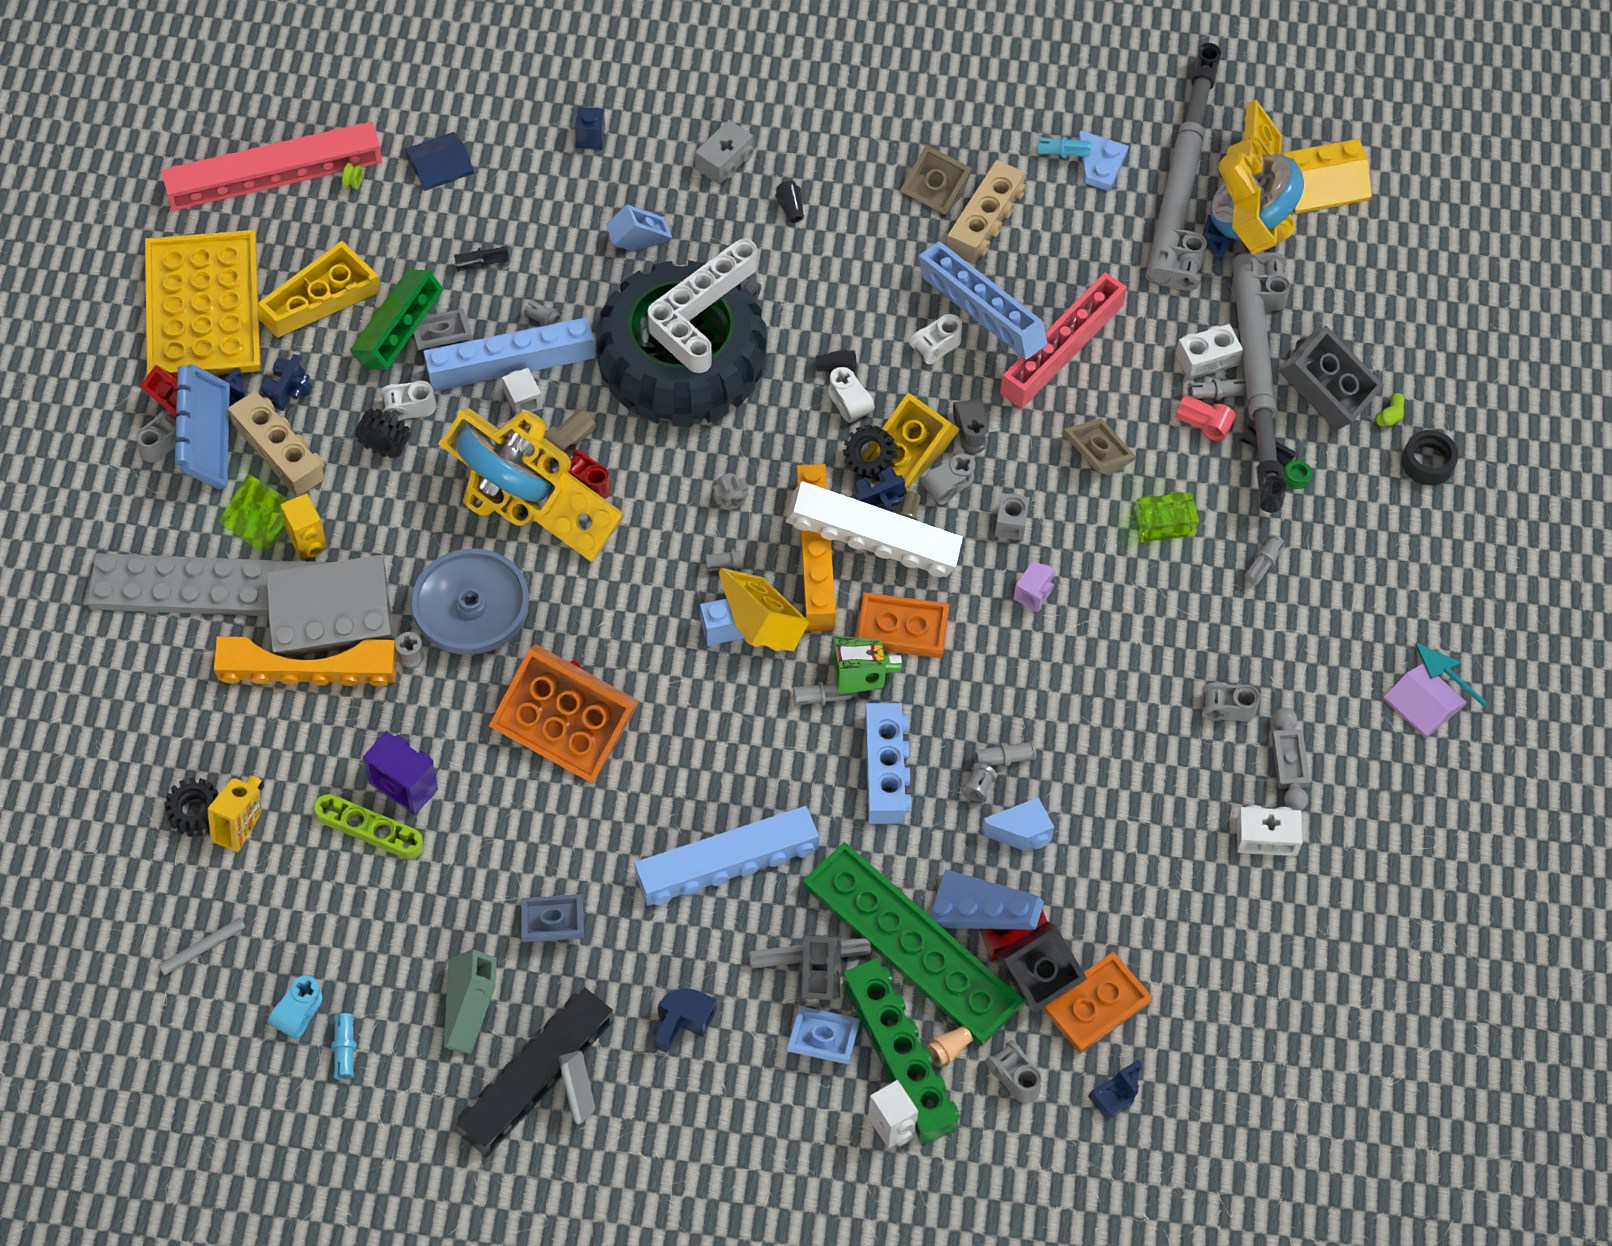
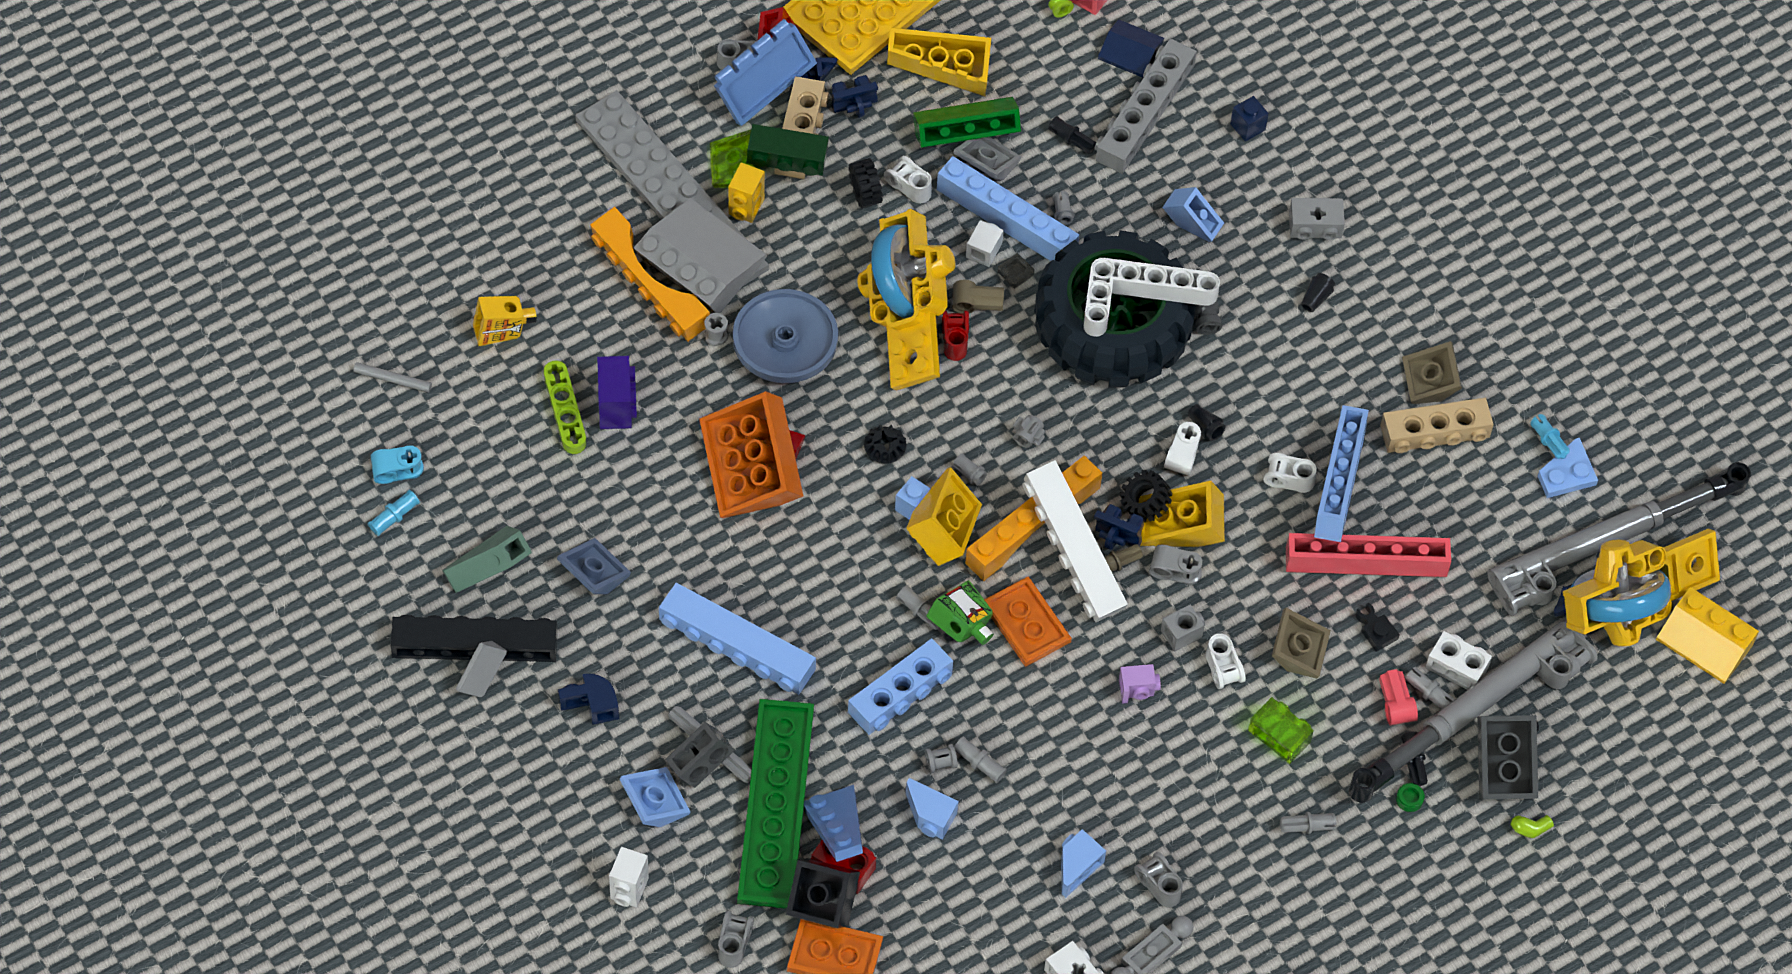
camera: 50 degrees right, 0 degrees up
black tyre [164,777,219,837] -> none
green brick [842,958,960,1146] -> none
light nougat cone [926,1026,973,1067] -> none
dark grey piece [953,399,988,453] -> none
black tyre [1402,430,1458,486] -> none
none -> dark green brick [746,124,829,176]
none -> black gear [864,424,906,464]
none -> clear smoke plate [998,253,1035,289]
none -> light blue slope [1061,829,1106,898]
none -> light grey brick [1094,38,1197,174]
none -> white piece [1206,634,1246,689]
none -> black plate [1355,603,1400,652]

